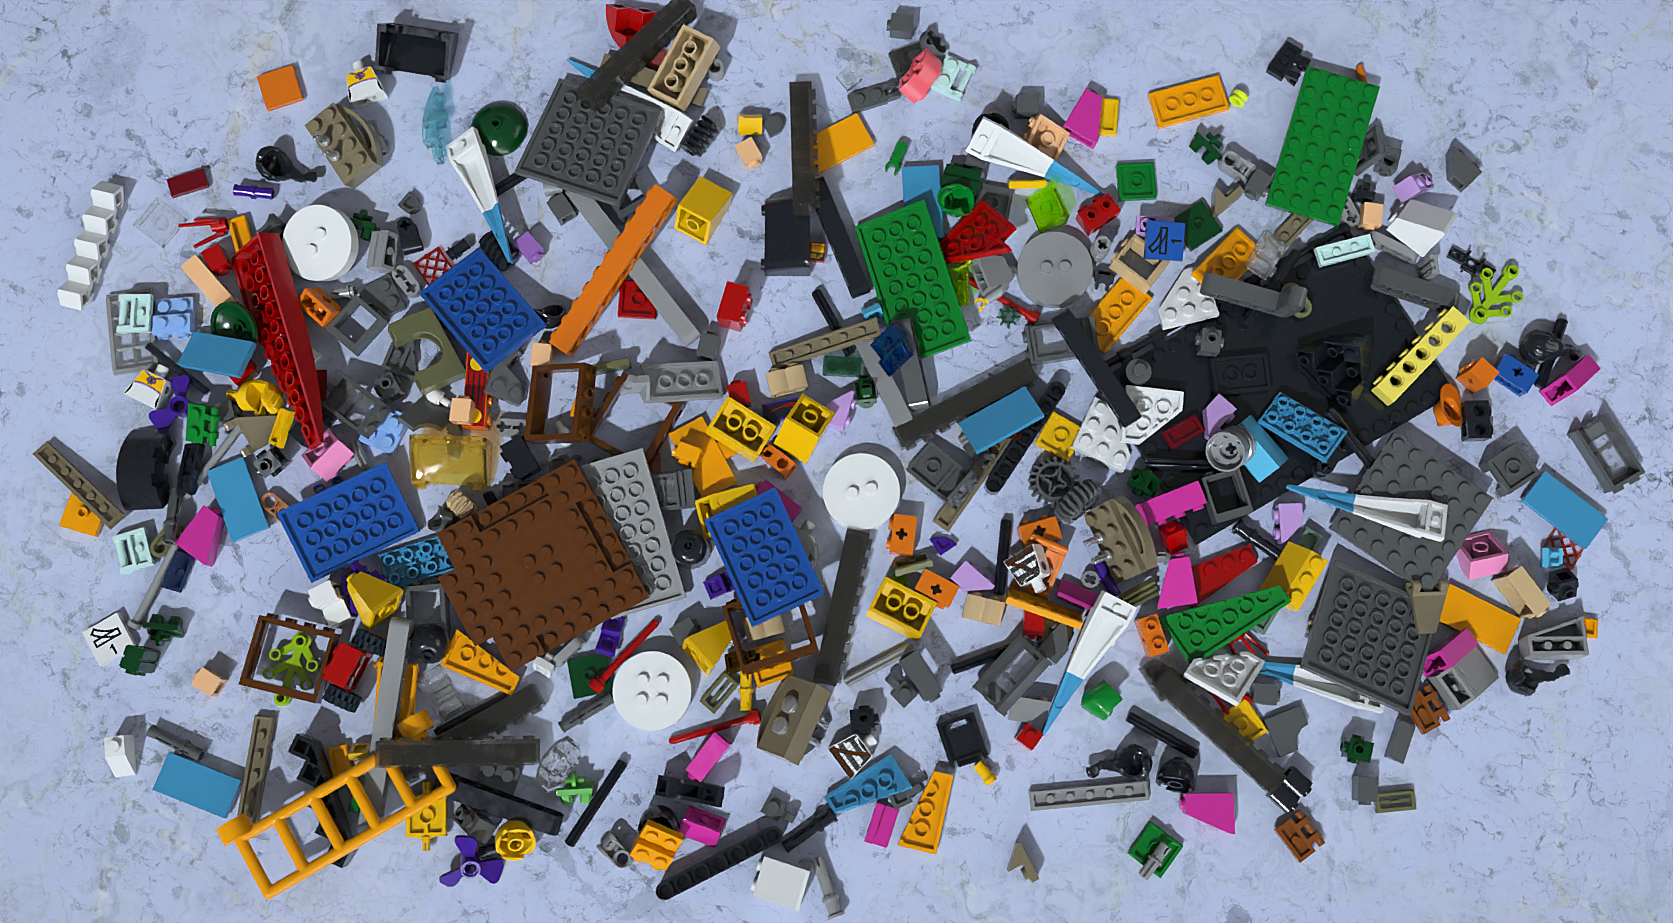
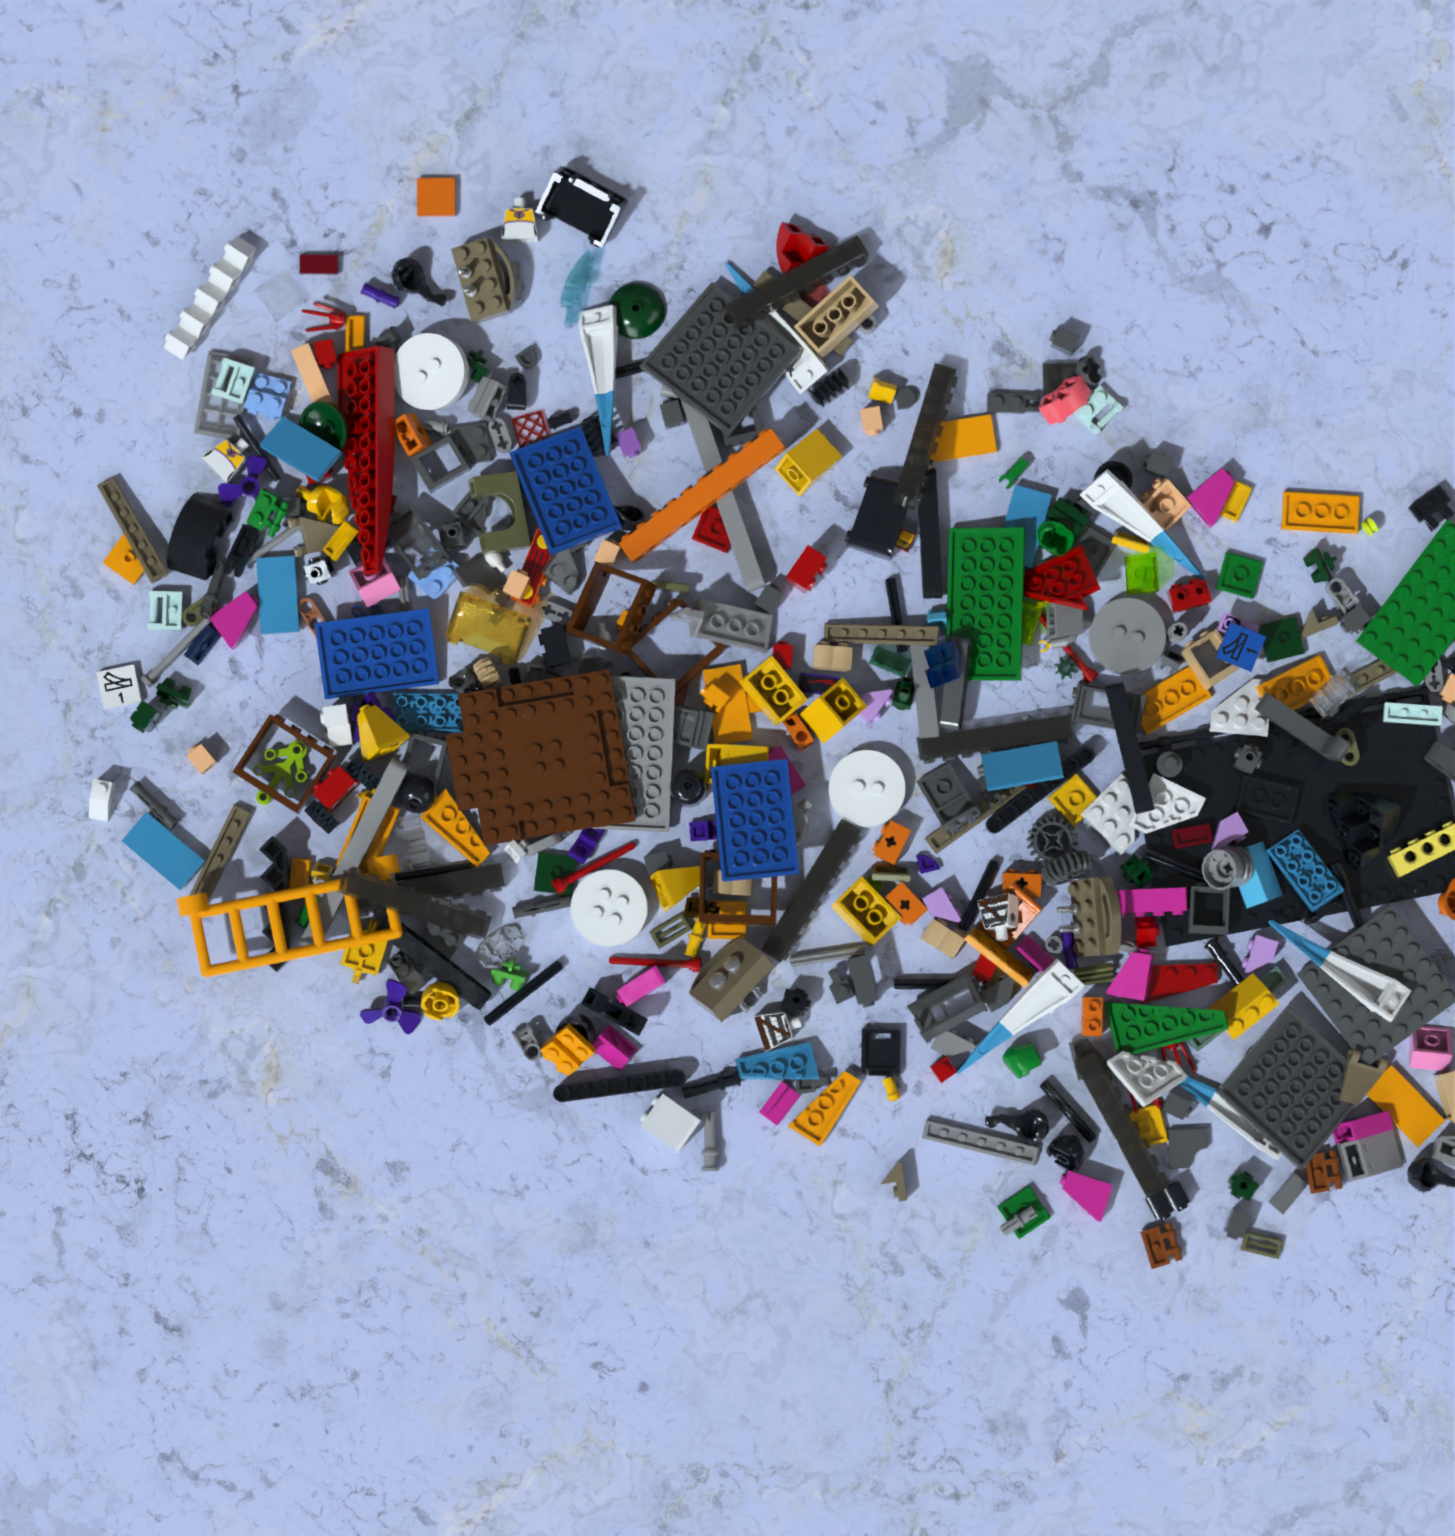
camera: 20 degrees right, 5 degrees up
dark grey plate [760,794,796,823] -> none

